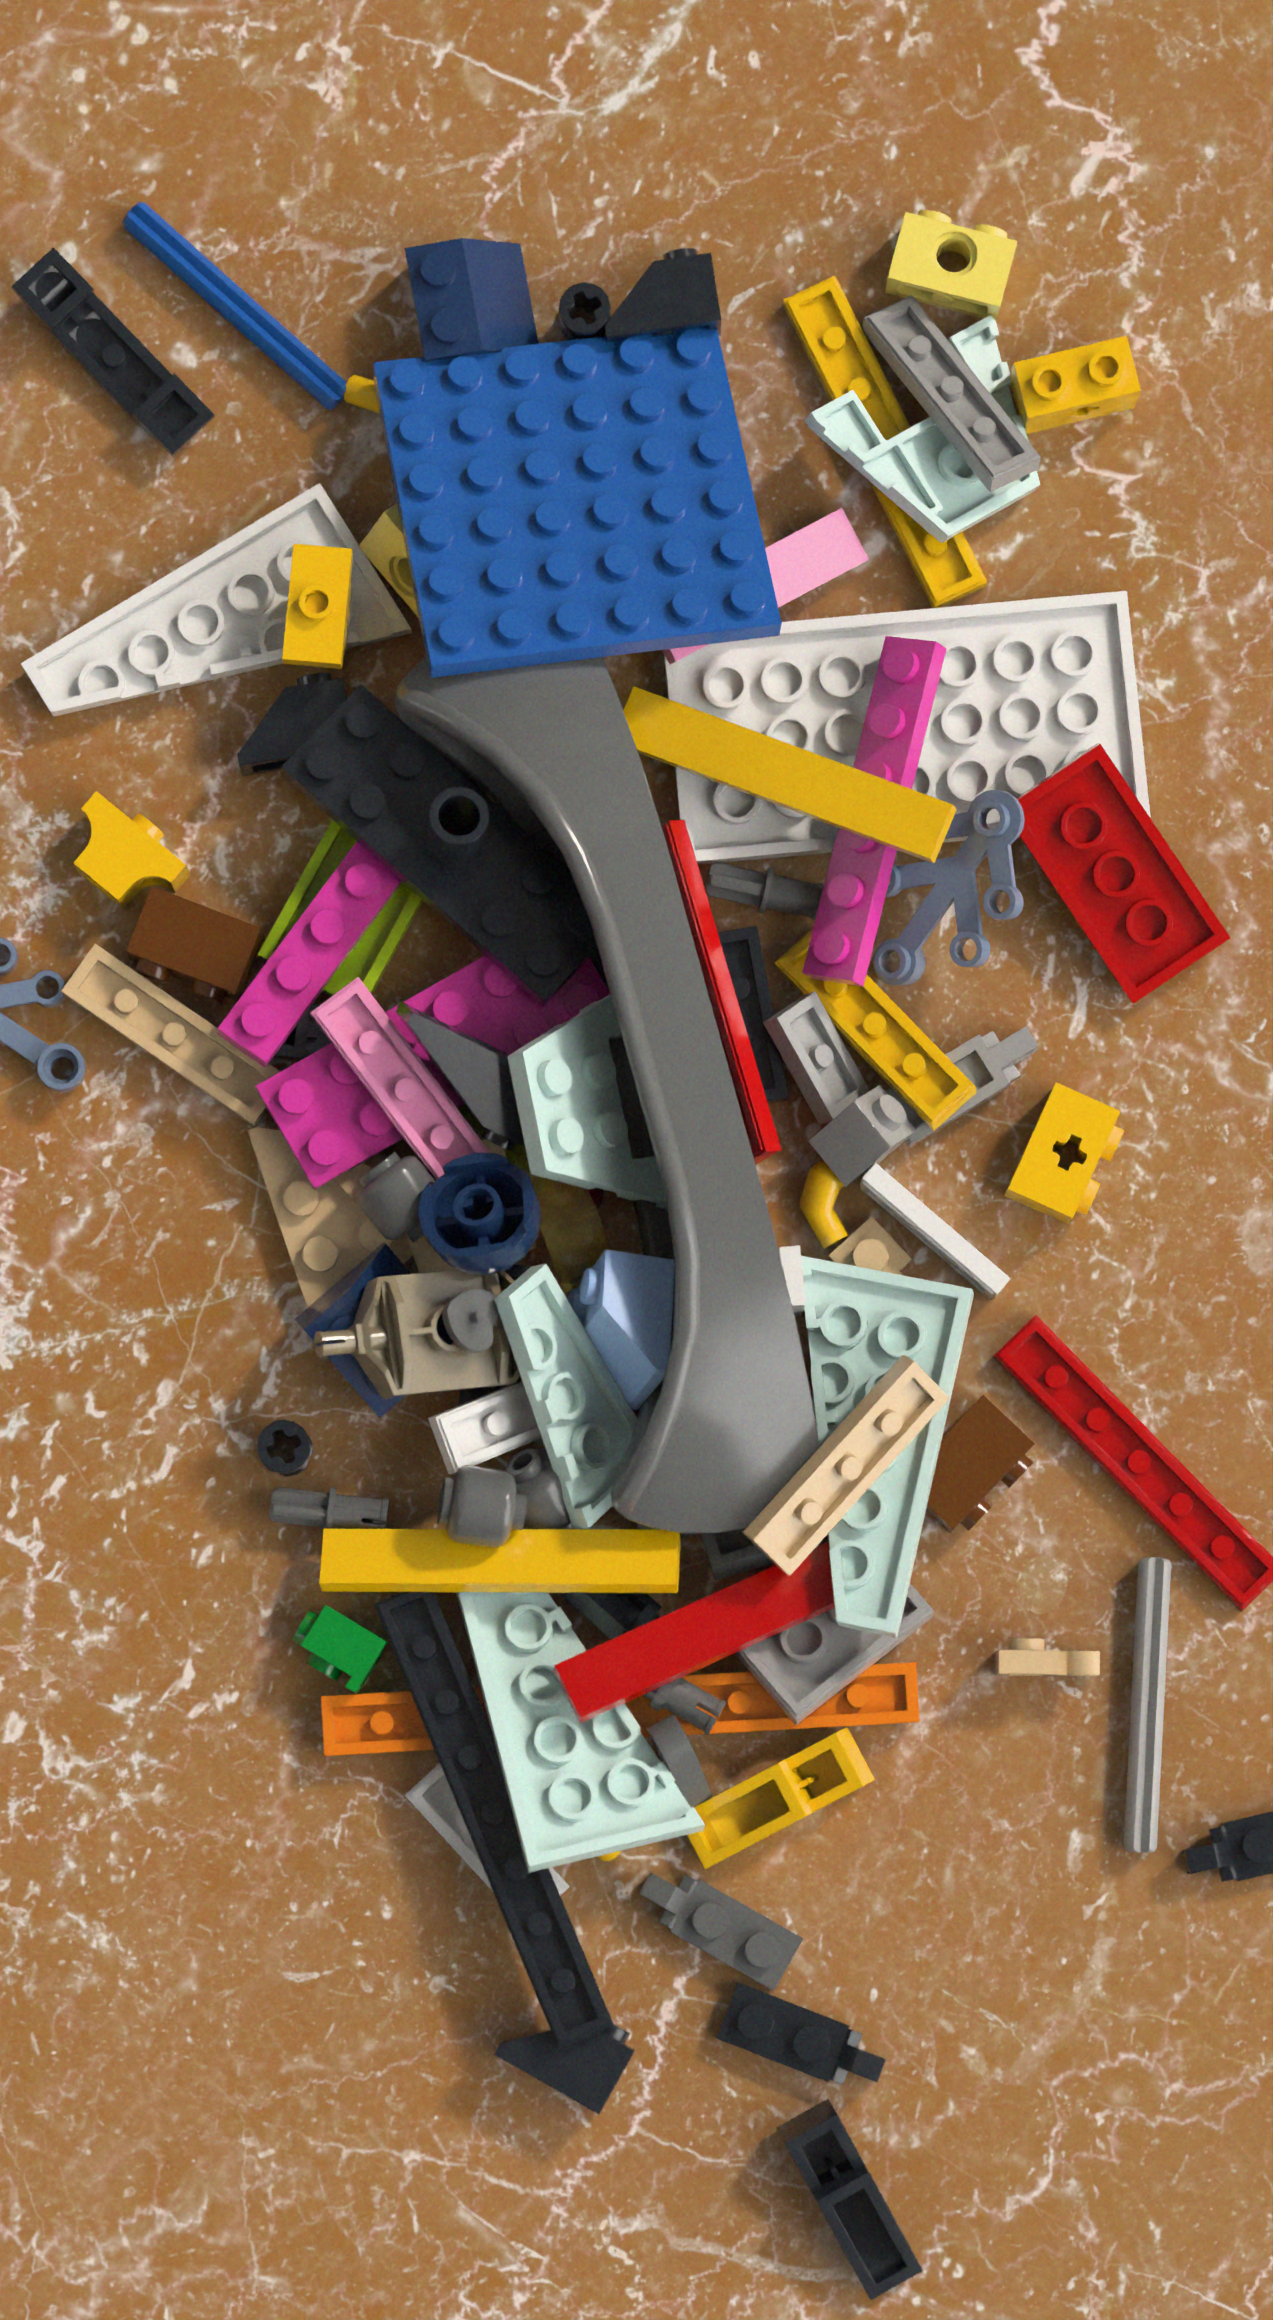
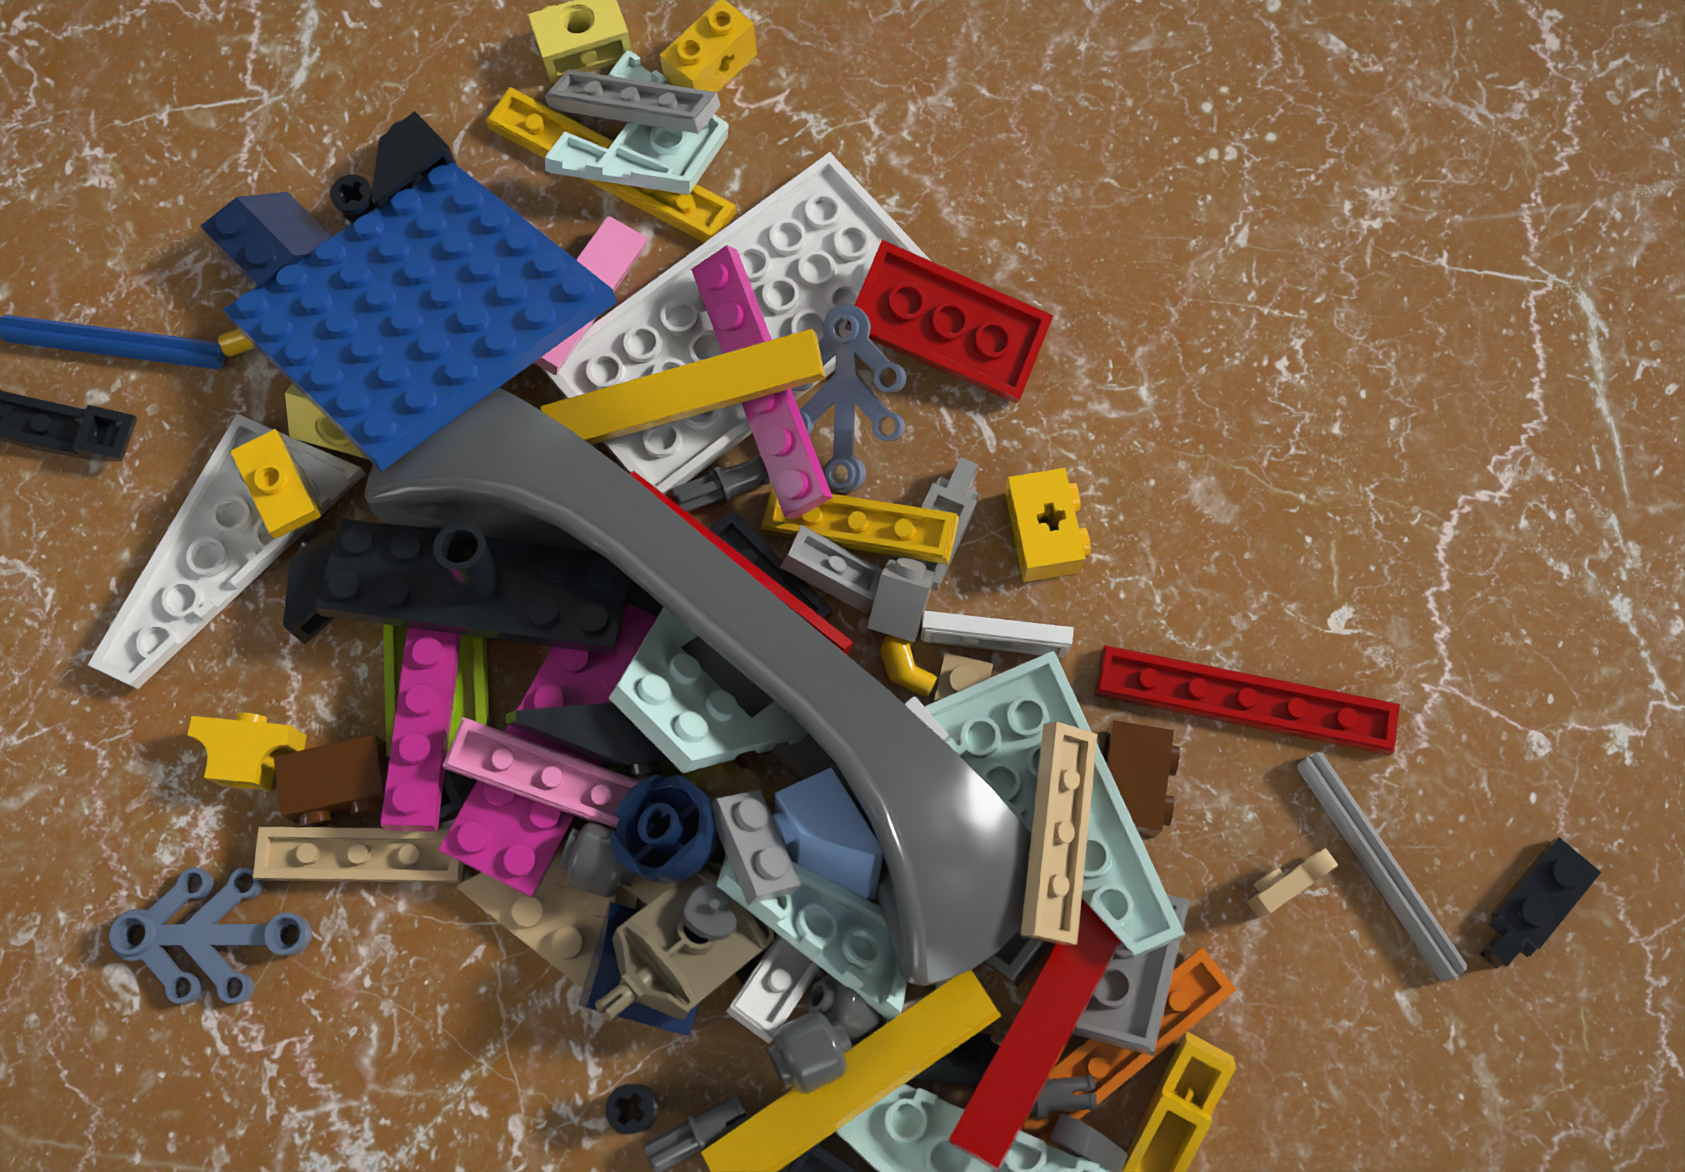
camera: 30 degrees left, 10 degrees down
none -> light grey plate [710,789,801,905]

